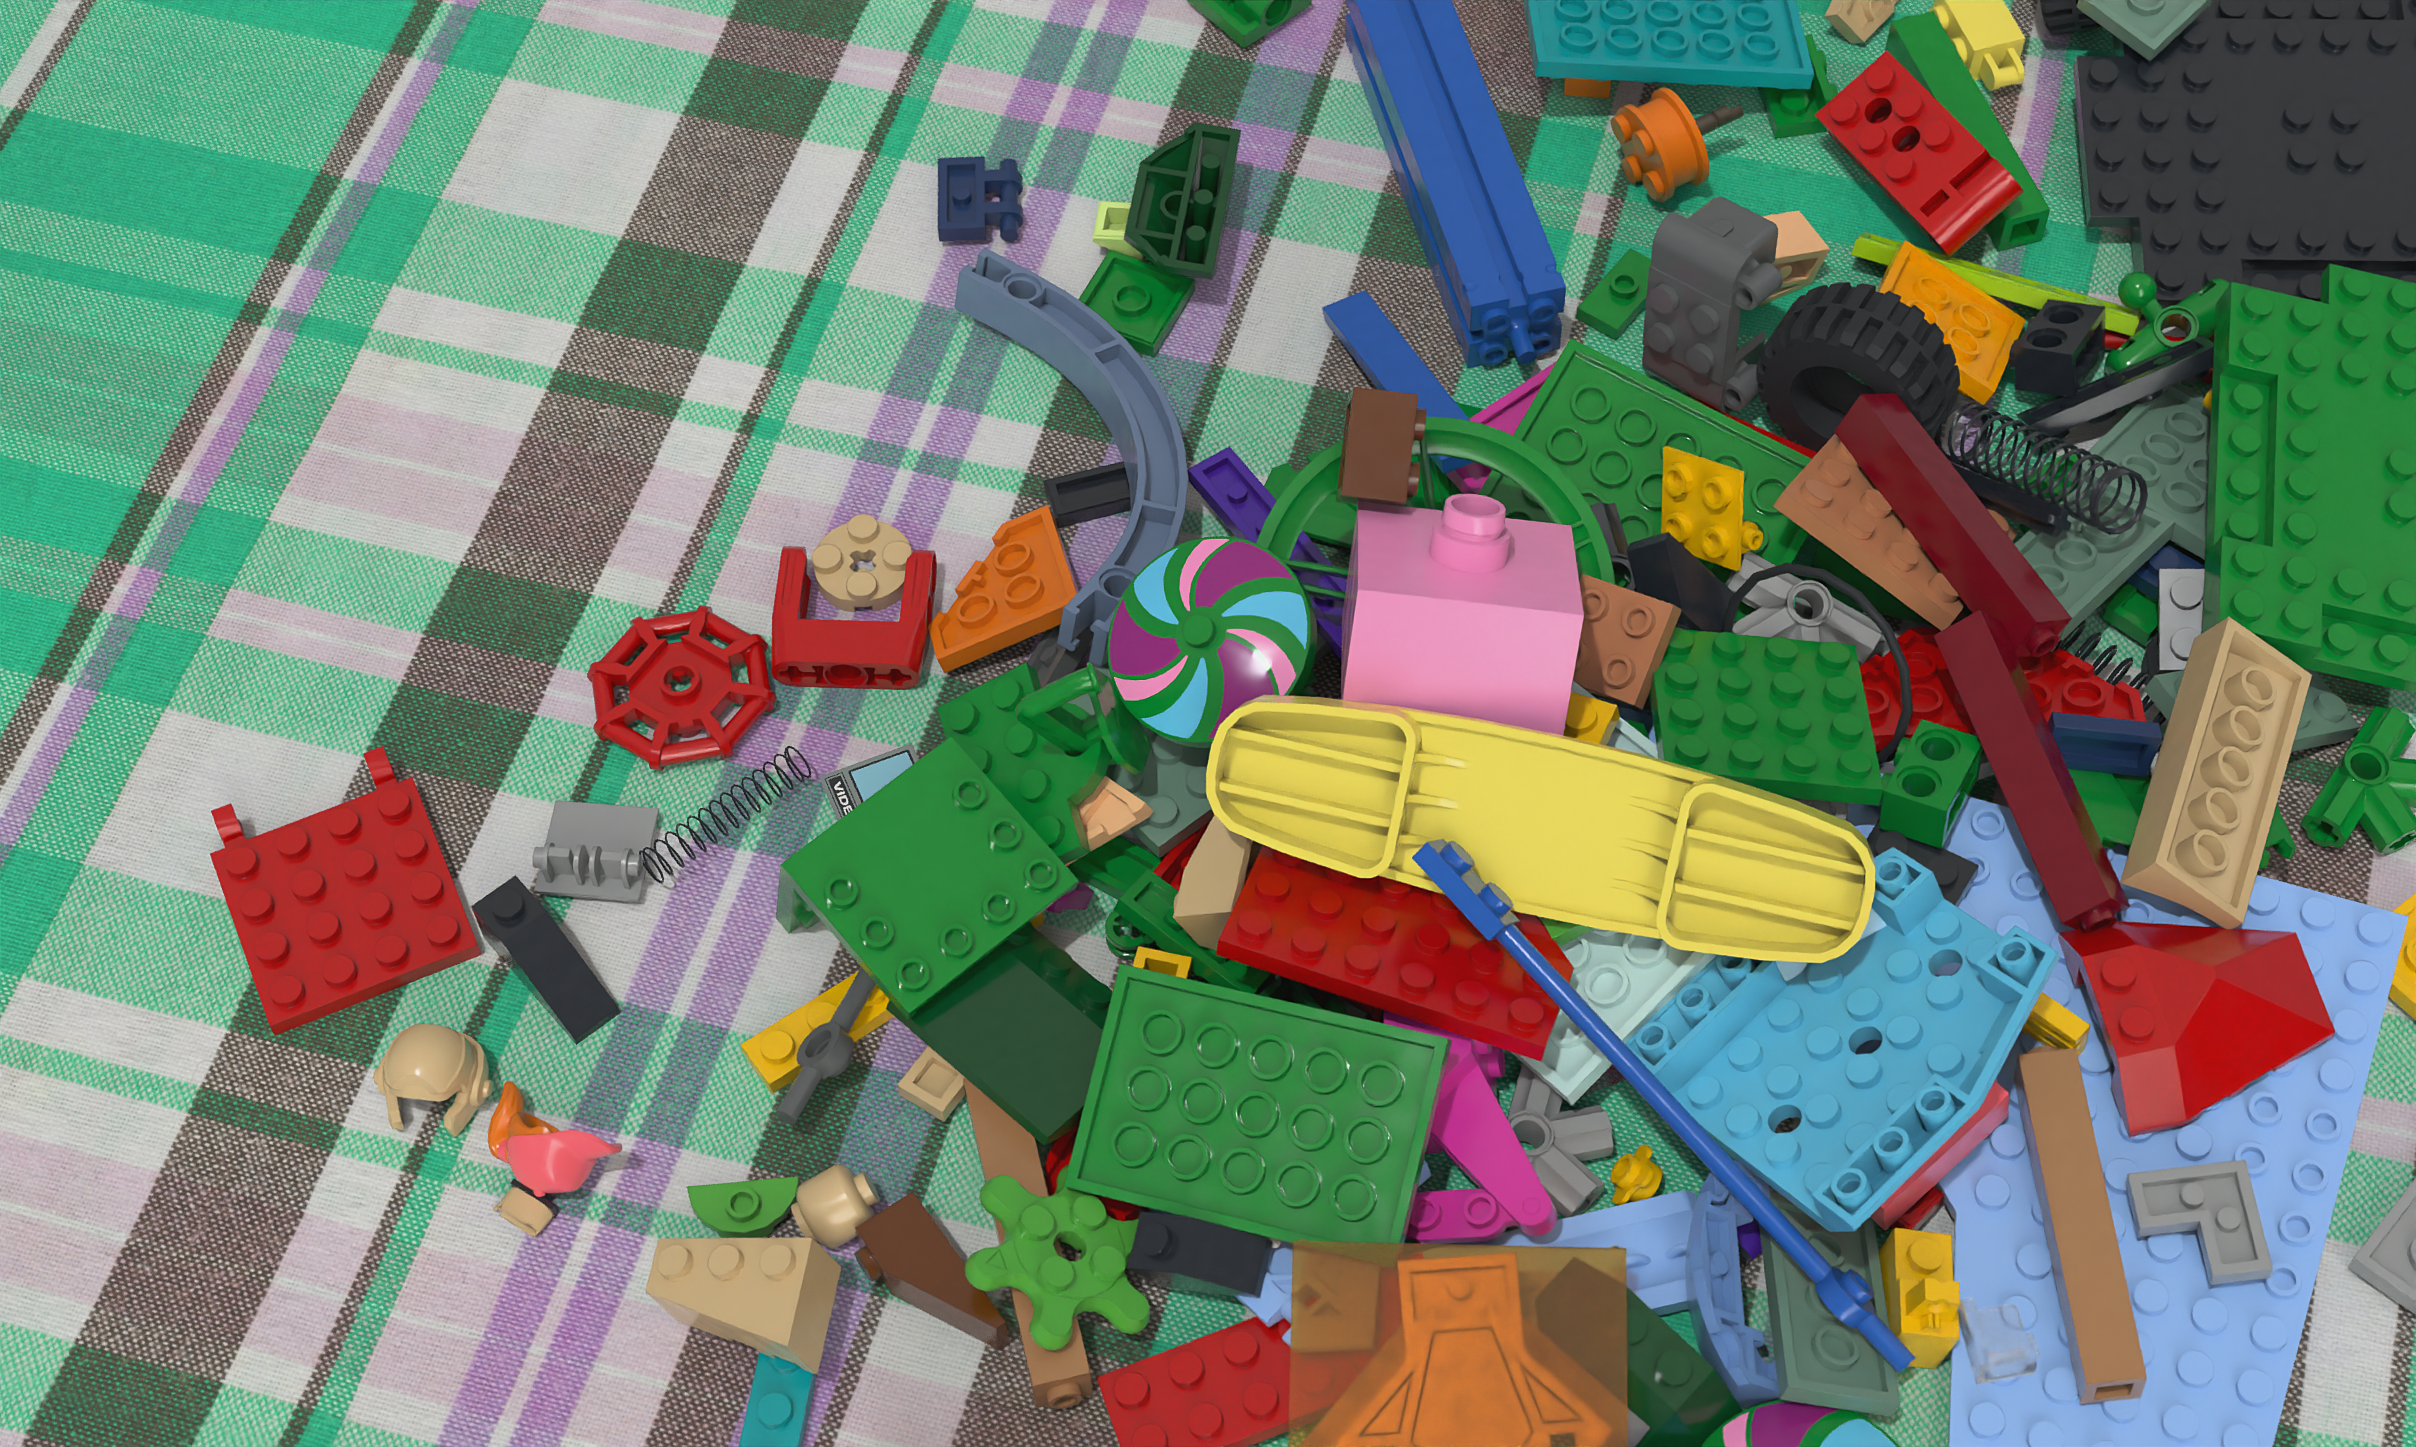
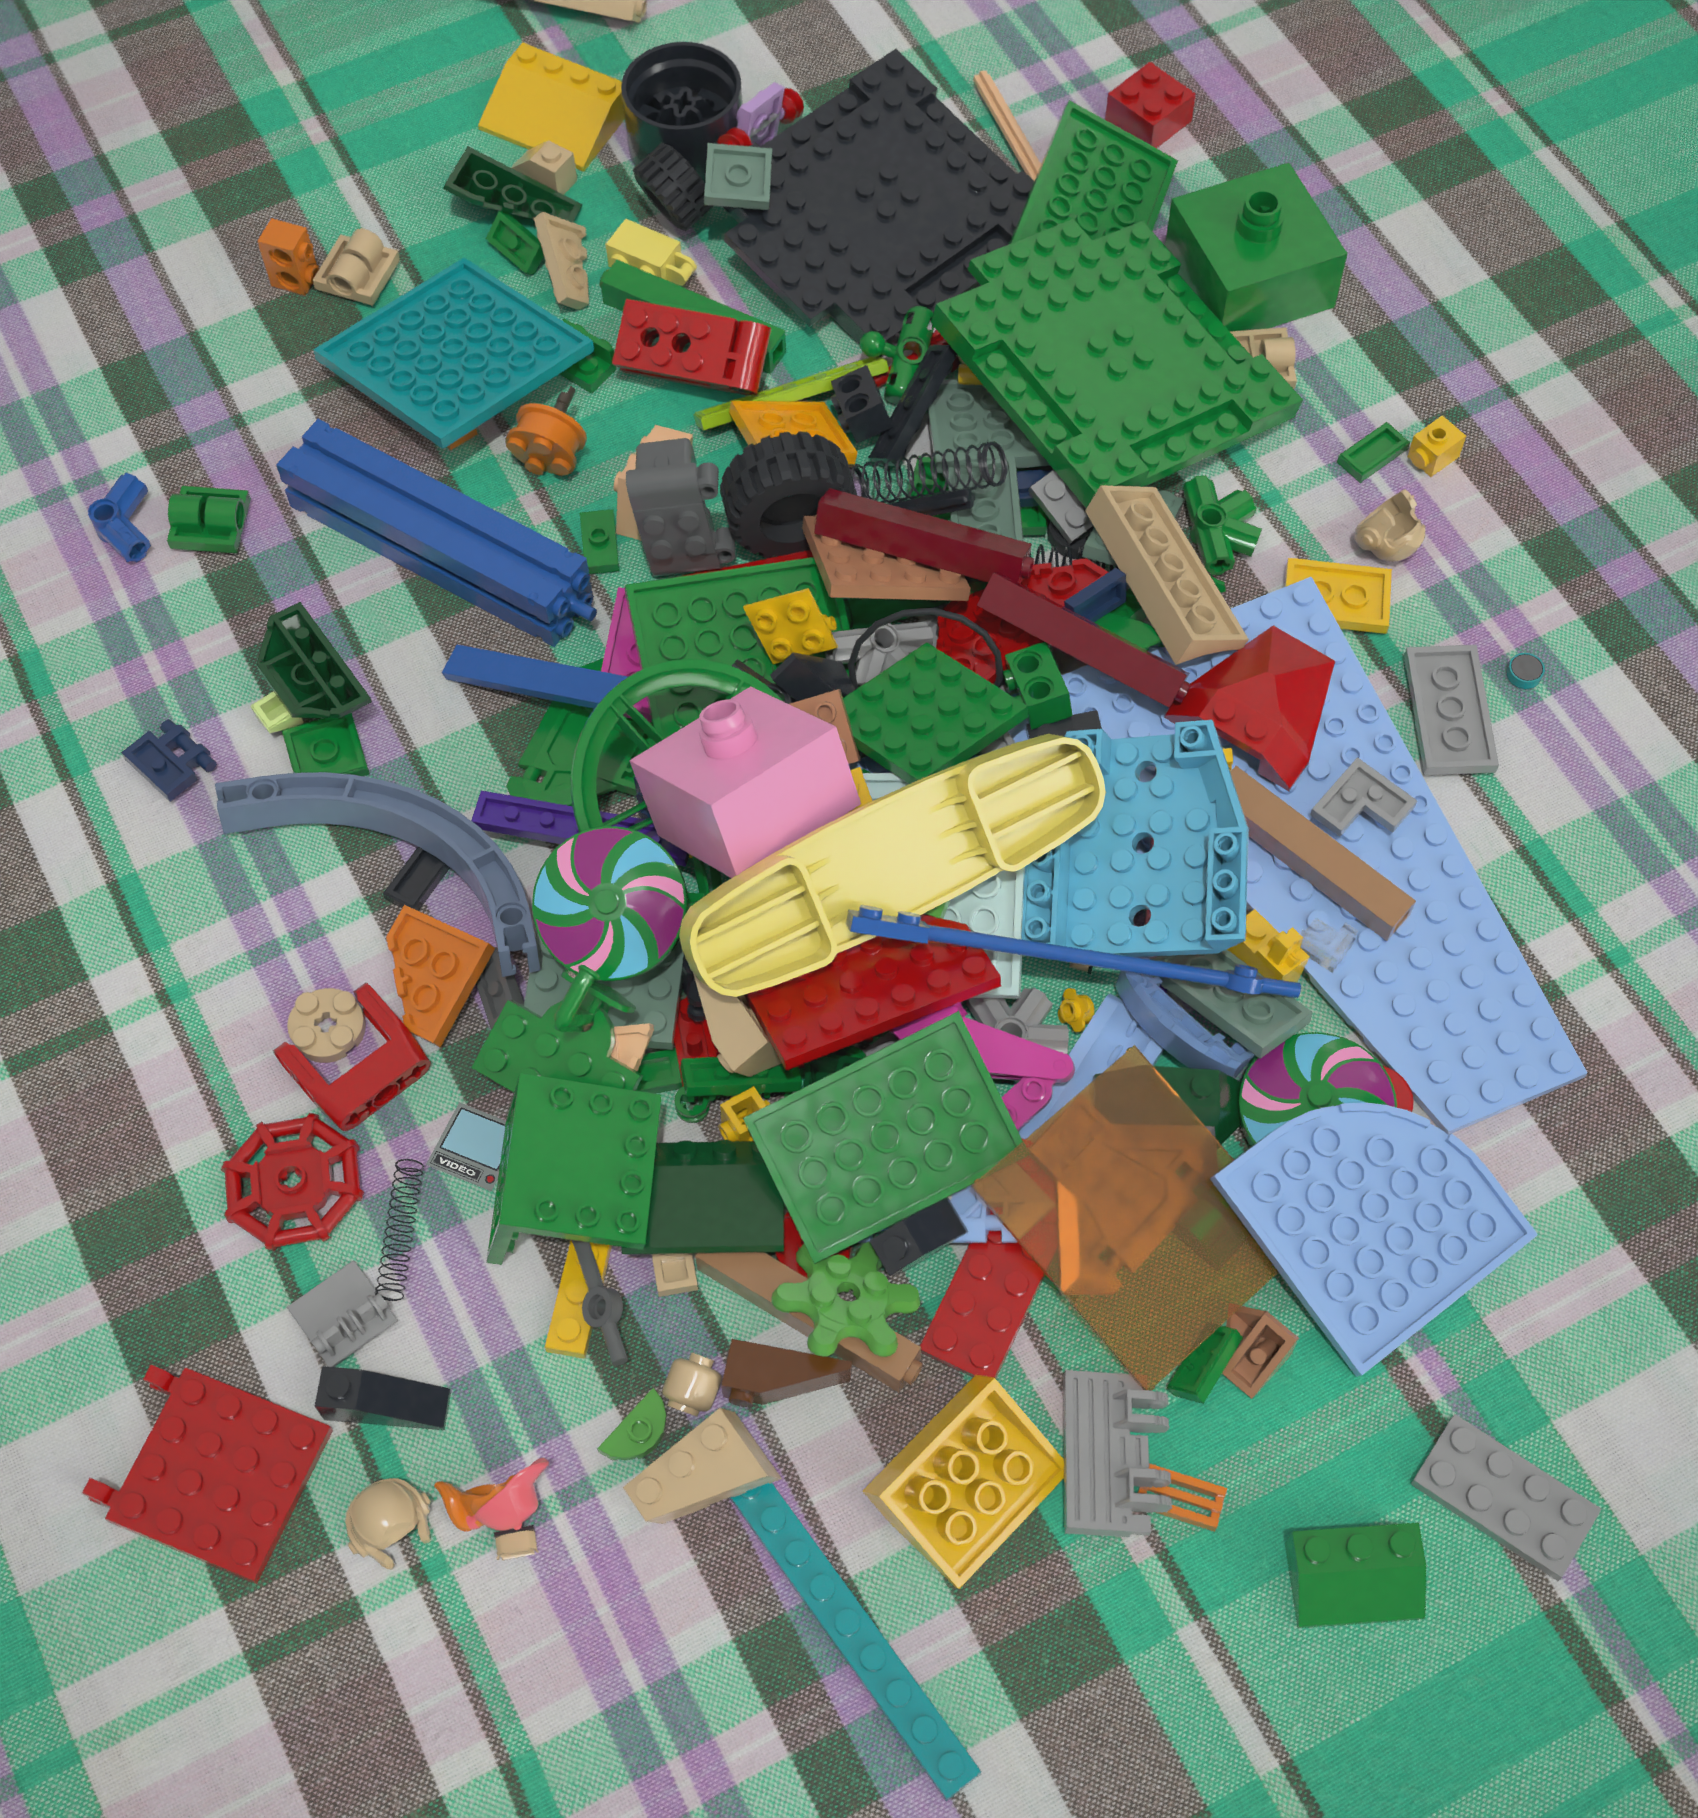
camera: 45 degrees left, 5 degrees up
reddish brown slope [1336,387,1426,506] -> none

